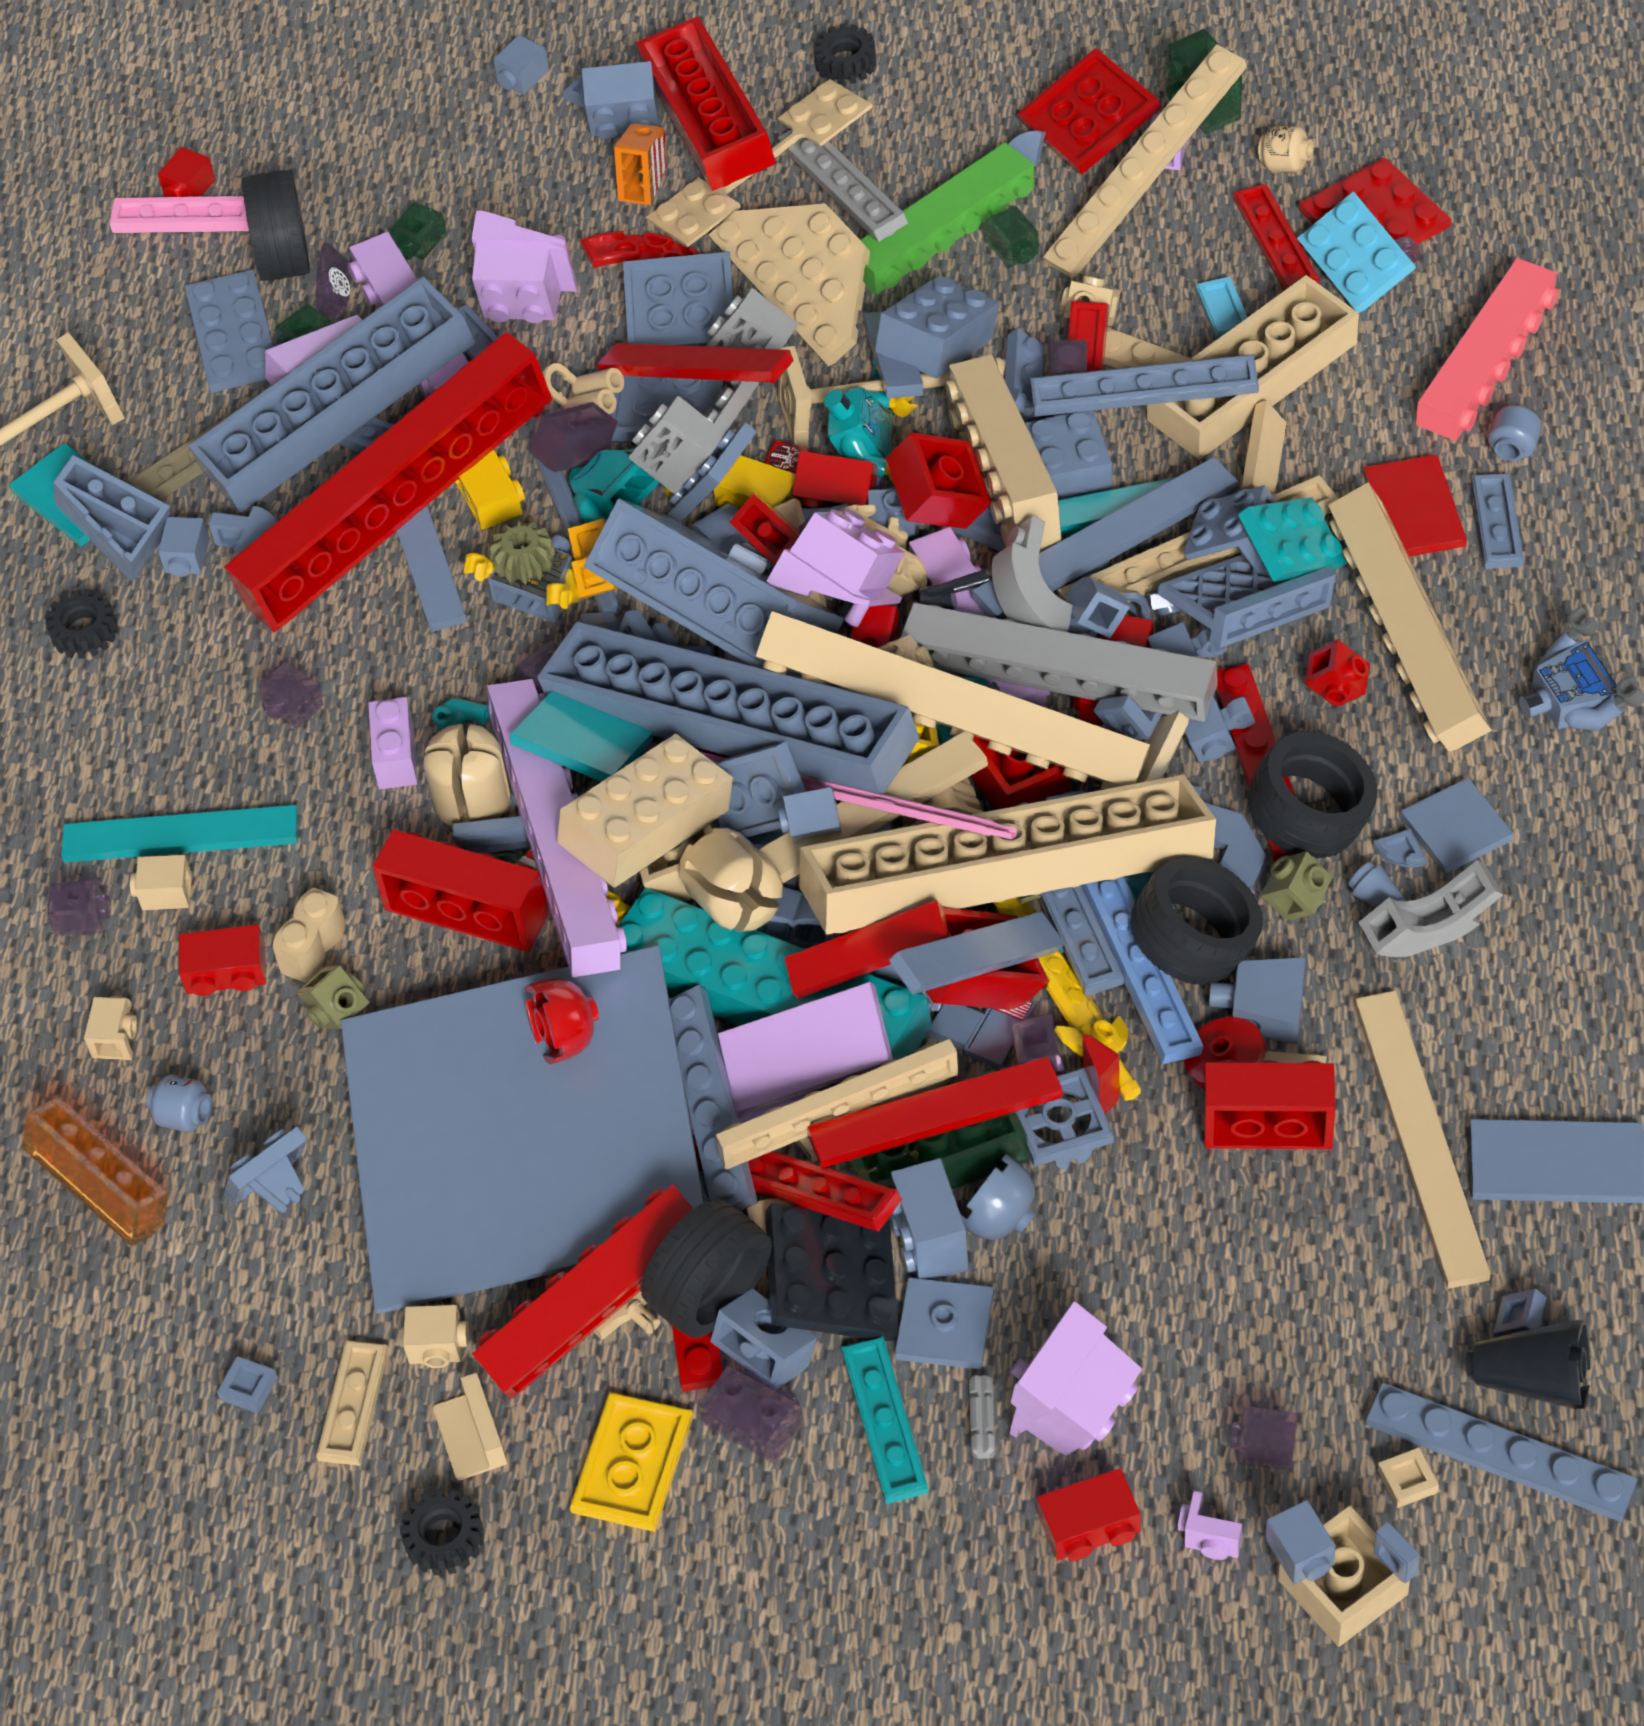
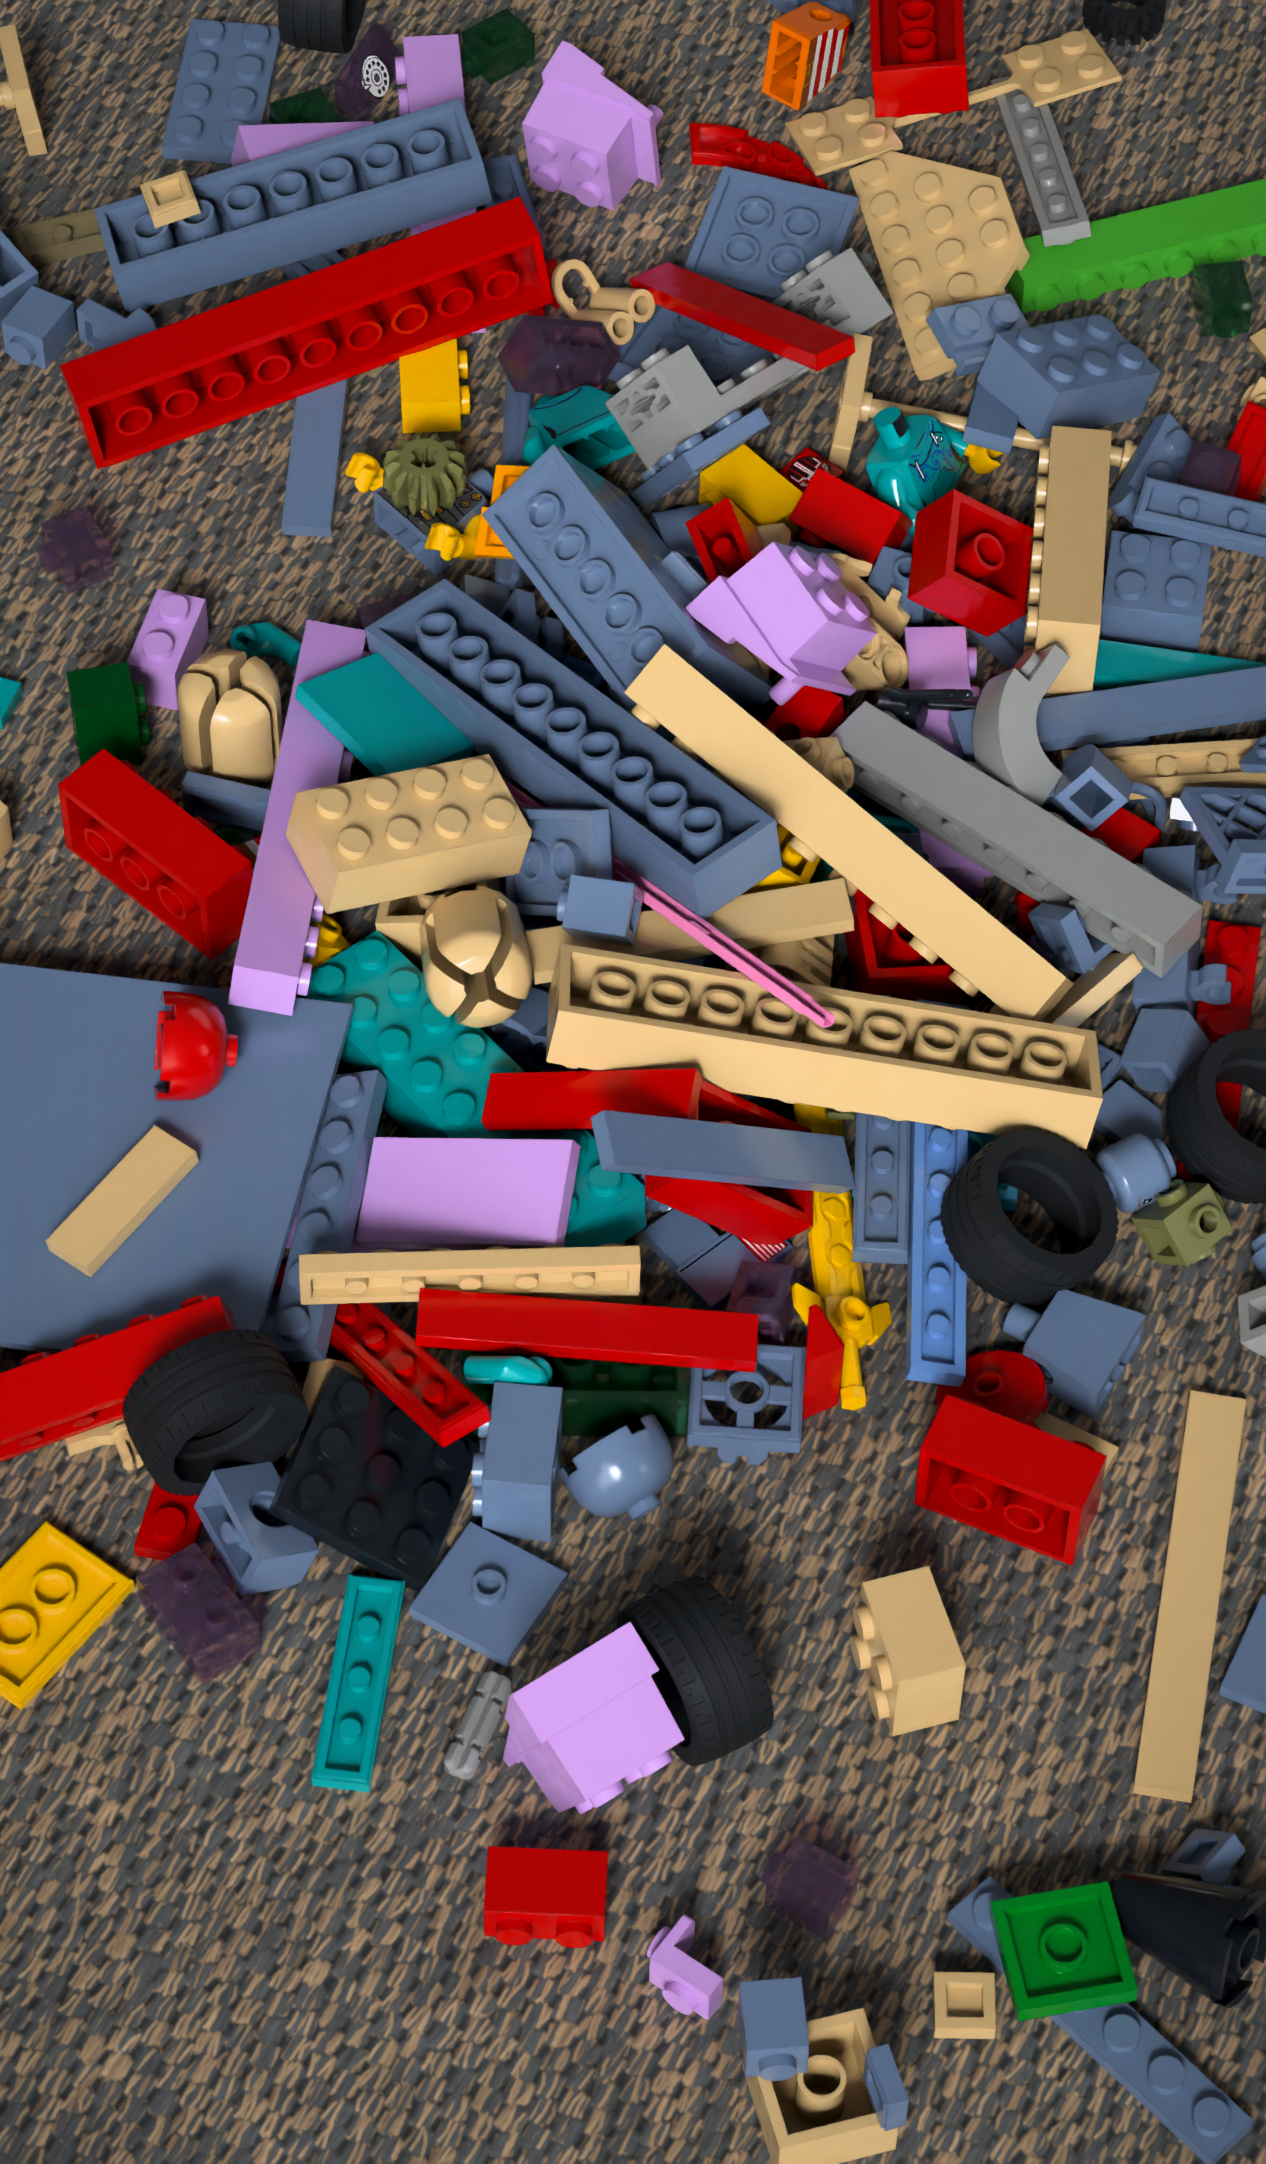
camera: 15 degrees right, 0 degrees up
none -> tan tile [45,1125,199,1278]
none -> dark green brick [66,662,150,766]
none -> tan tile [140,170,201,228]
none -> teal arm [464,1356,552,1386]
none -> black tyre [617,1575,774,1767]
none -> tan brick [850,1566,966,1736]
none -> sand blue plate [926,293,1030,376]
none -> green plate [989,1881,1138,2022]
none -> sand blue head [1095,1133,1177,1214]
none -> sand blue brick [1120,1007,1210,1093]

